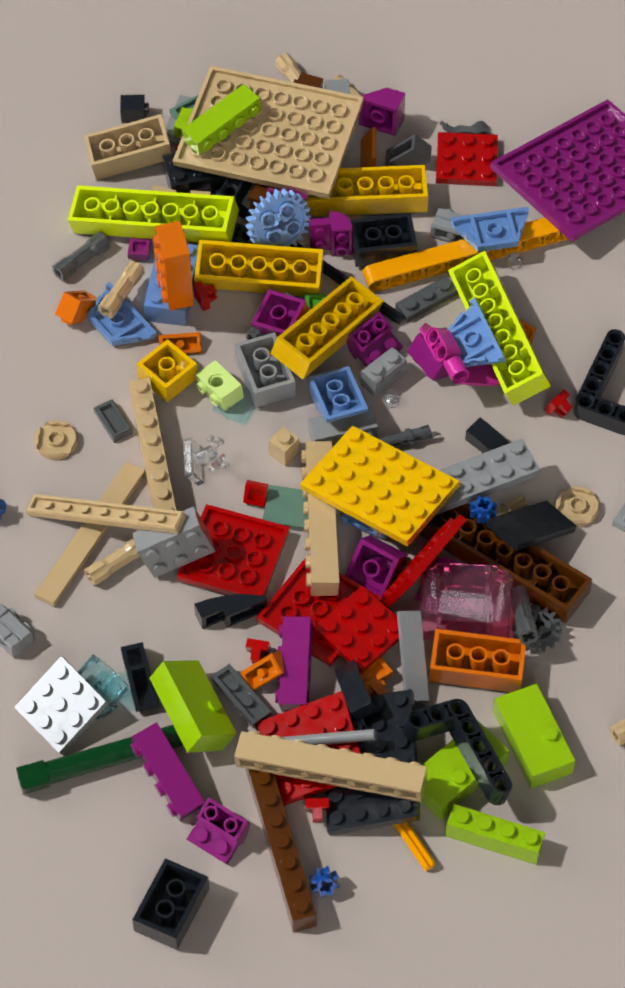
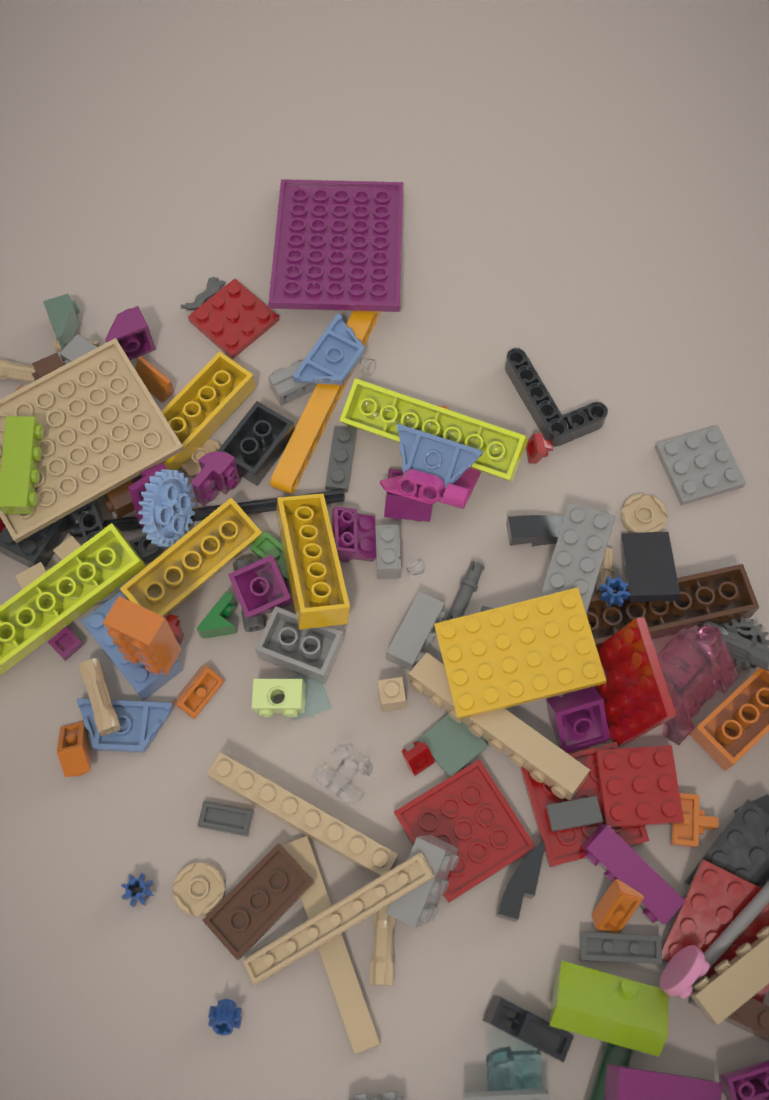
camera: 50 degrees left, 10 degrees up
dark grey axle [52,232,110,281] -> none
yellow brick [137,339,198,403] -> none
red tile [245,638,271,663] -> none
medium blue slope [308,366,369,423] -> none
black slope [335,659,377,721] -> none
dark grey slope [385,134,432,166] -> none
light grey tile [397,611,429,702] -> none
none -> sand green slope [43,294,80,350]
none -> blue gear [121,873,155,907]
none -> green slope [196,591,237,639]
none -> reddish brown plate [202,843,315,960]
none -> dark grey tile [546,796,603,832]
none -> bright pink tile [660,945,710,999]

